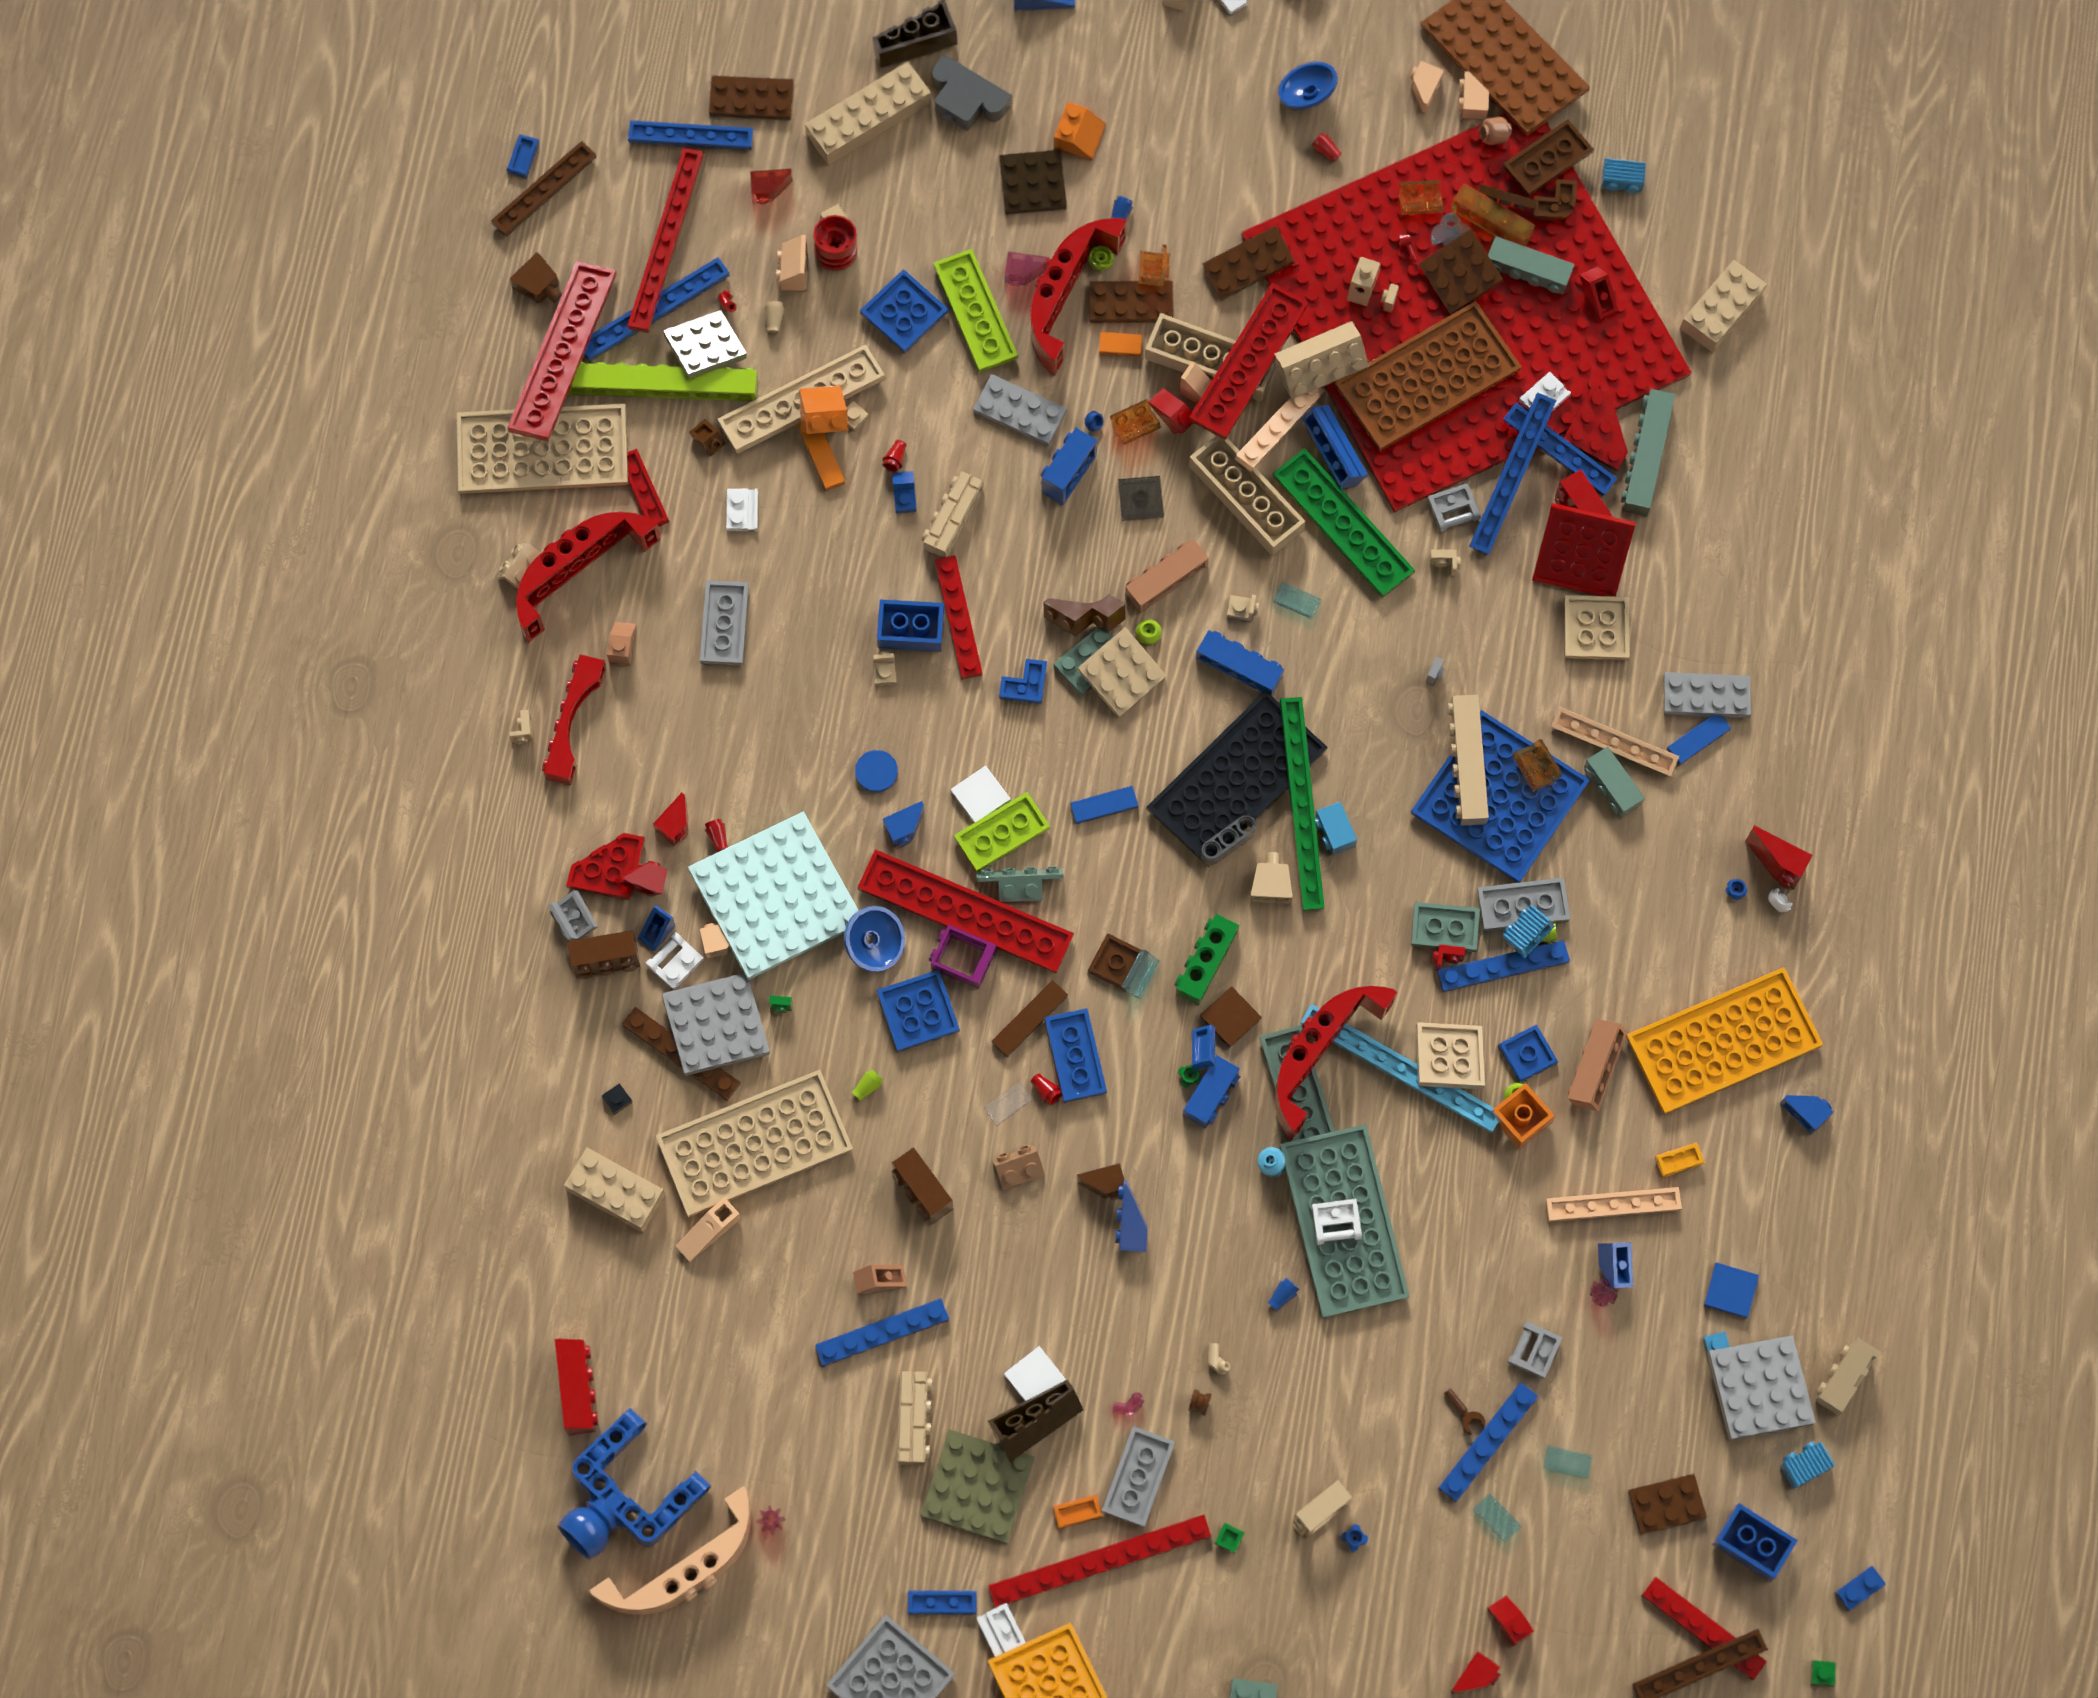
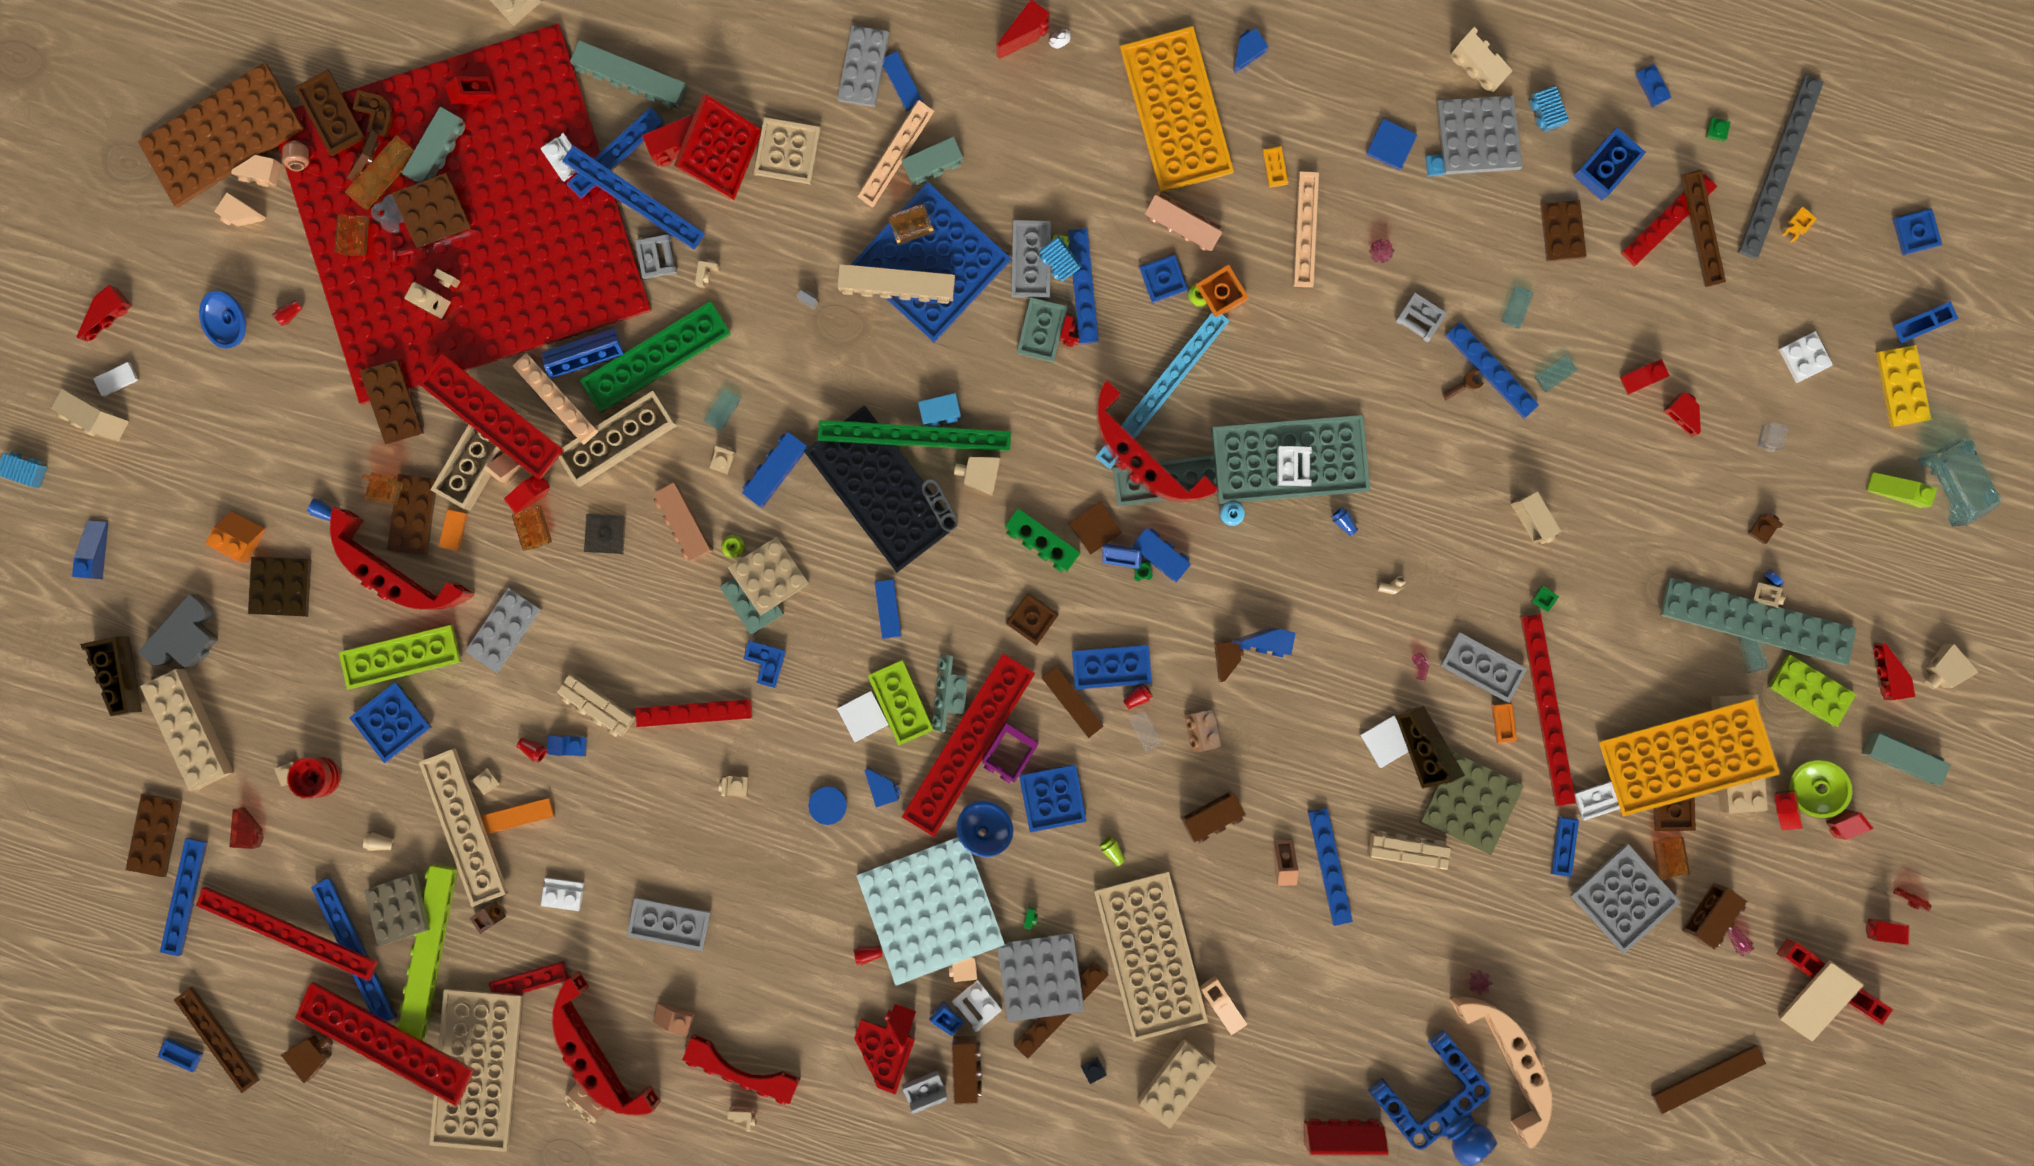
camera: 80 degrees left, 15 degrees up
red slope [653,792,688,846] -> none
red arm [718,290,737,312] -> none
light nougat slope [777,235,808,291] -> none
orange slope [799,385,848,434] -> none
blue brick [877,599,944,652] -> none
clear pink slope [1004,251,1049,286] -> none
blue brick [1040,428,1097,505] -> none
reddish brown arch [1043,594,1126,637] -> none
blue plate [1084,411,1104,431] -> none
lime plate [1088,246,1114,271] -> none
clear light blue tile [1122,949,1160,999] -> none
reddish brown wheel [1188,1389,1212,1416] -> none
tan brick [1275,321,1369,399] -> none
dark orange plate [1334,301,1522,451] -> none
blue plate [1341,1524,1368,1552] -> none
tan plate [1416,1022,1485,1089] -> none
red plate [1563,385,1628,472] -> none
blue slope [1598,1242,1633,1288] -> none
dark azure brick [1601,158,1646,194] -> none
blue plate [1726,879,1747,900] -> none

